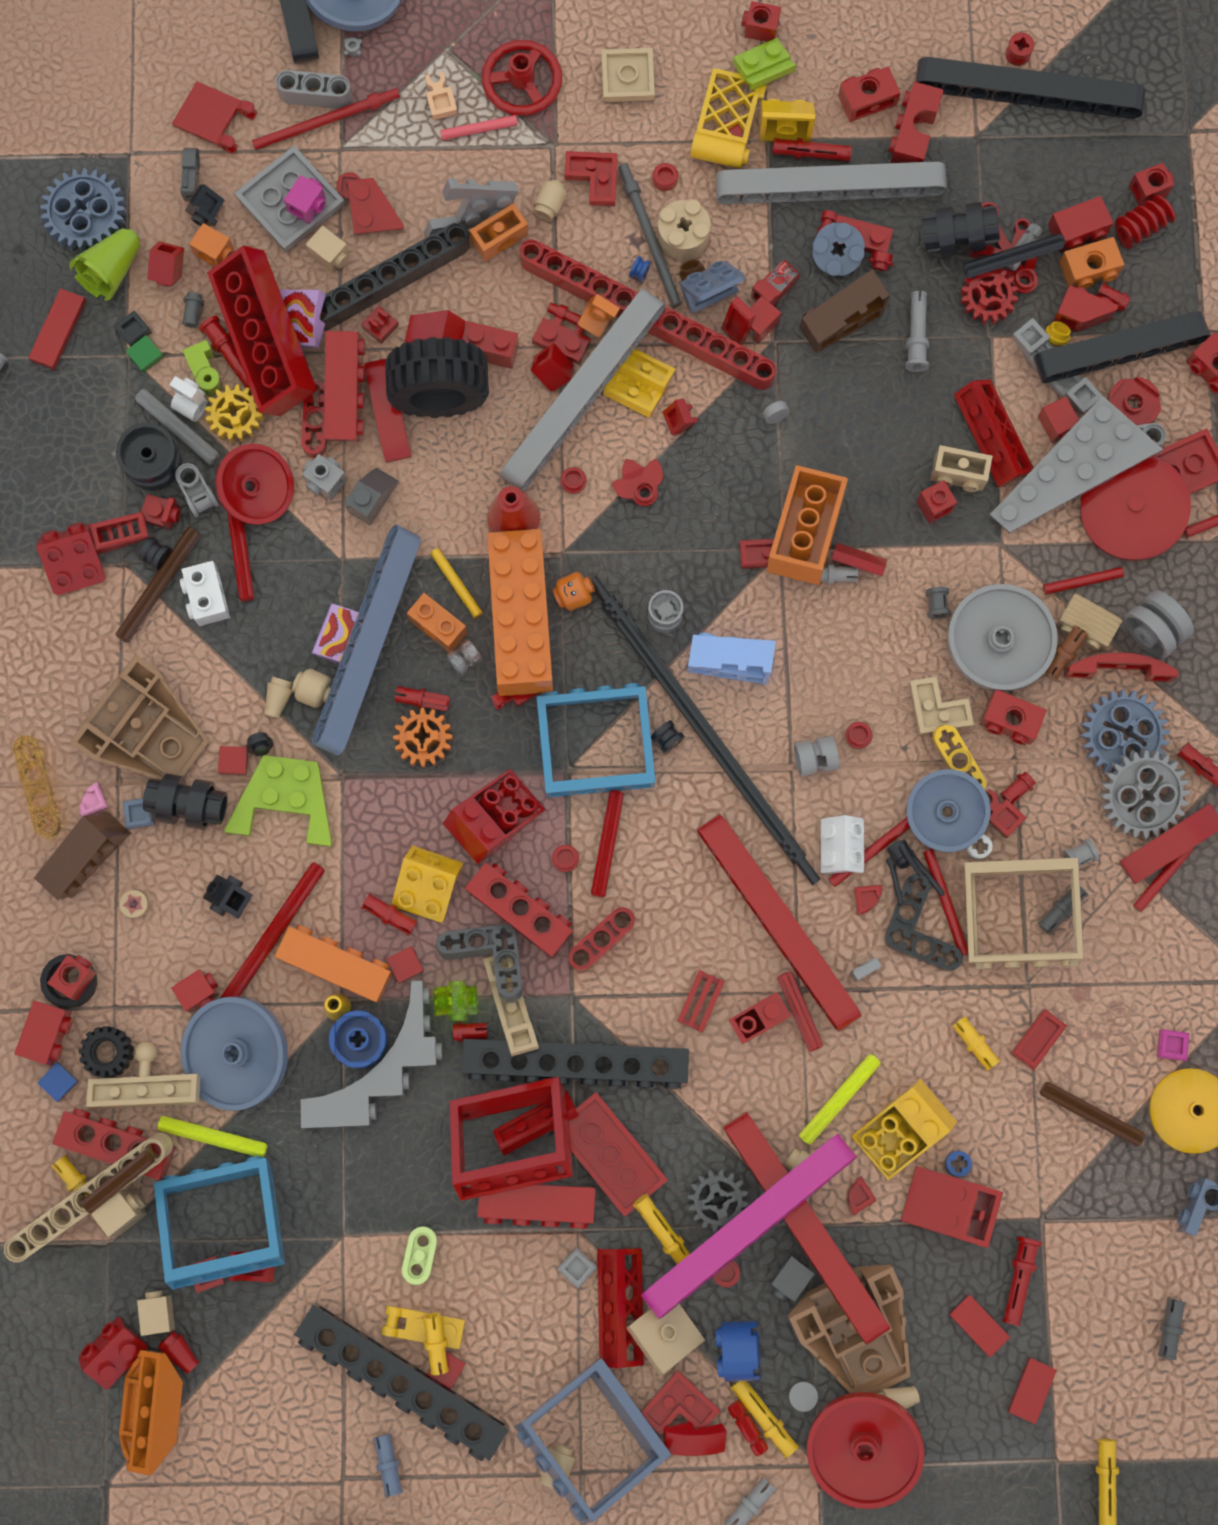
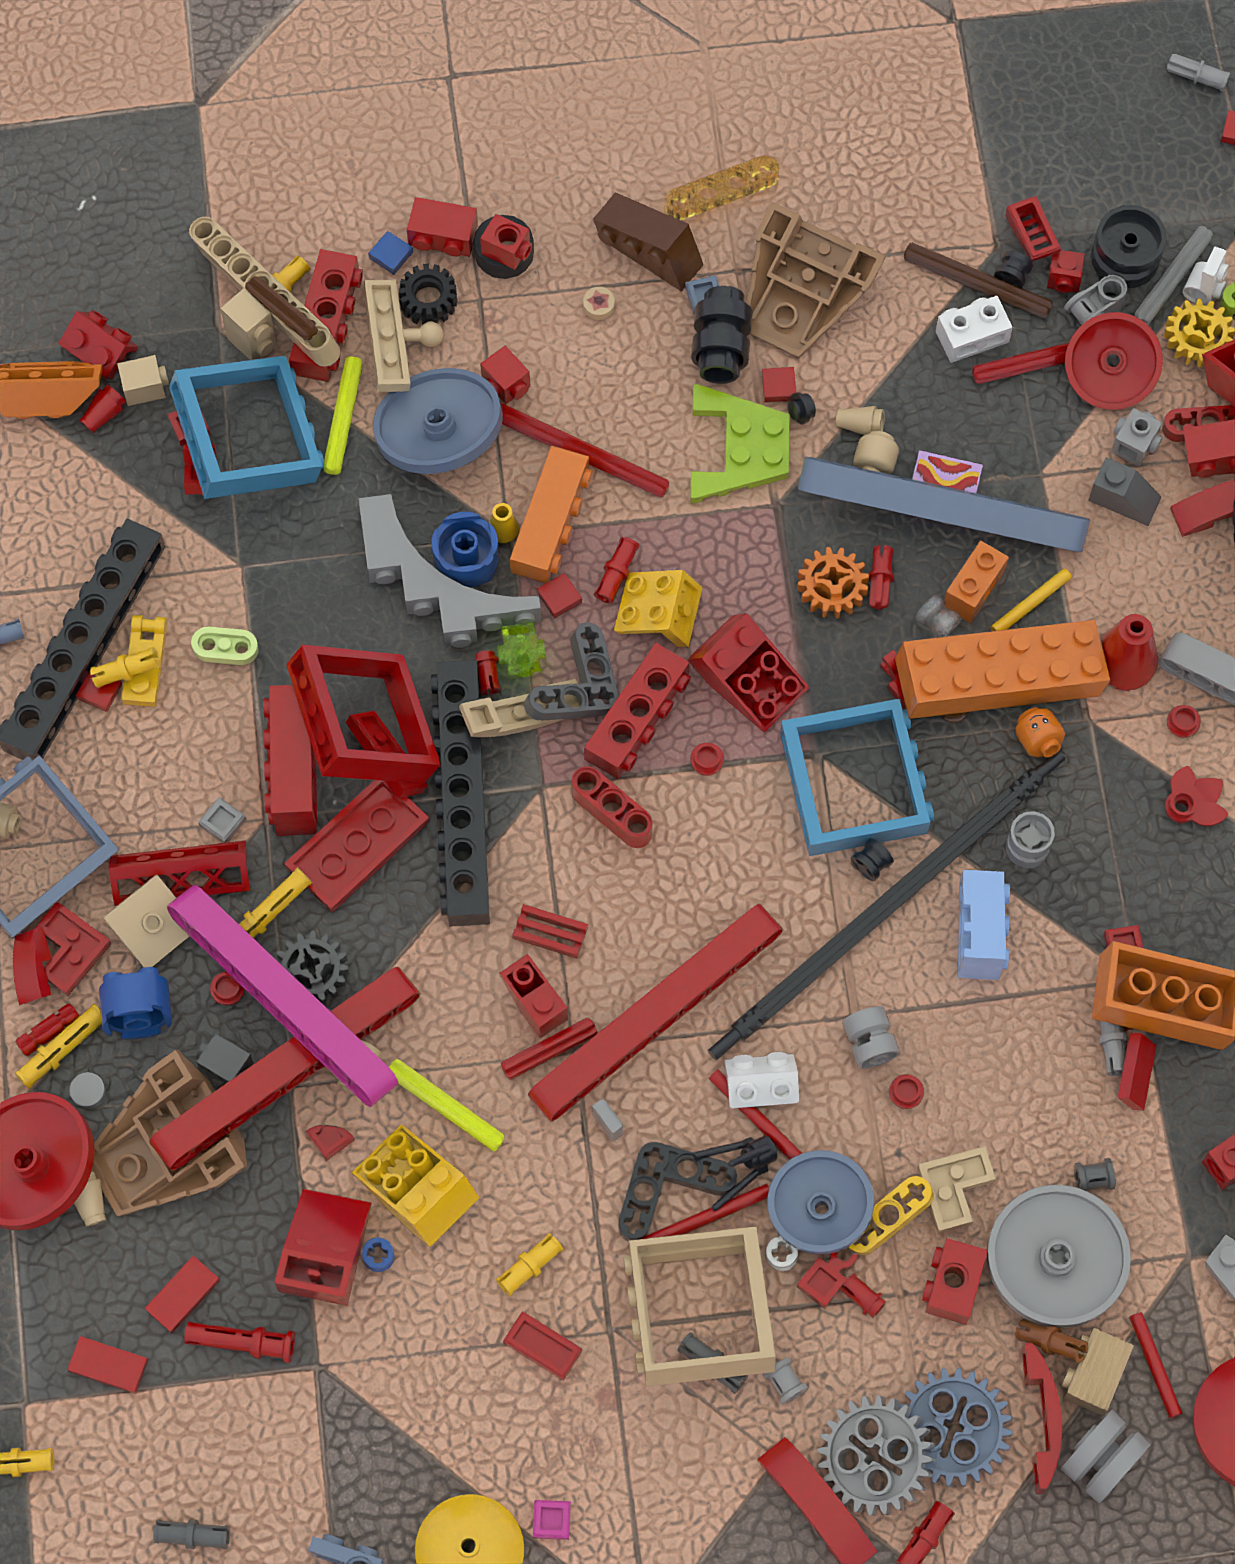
camera: 85 degrees right, 10 degrees down
red bracket [36,522,105,595] -> none
bright pink tile [79,782,109,818] -> none
black brick [203,874,253,919] -> none
red axle [591,790,624,898] -> none
red tile [854,885,882,916] -> none
reddish brown axle [1040,1082,1145,1146] -> none
red bar [1133,848,1193,912] -> none

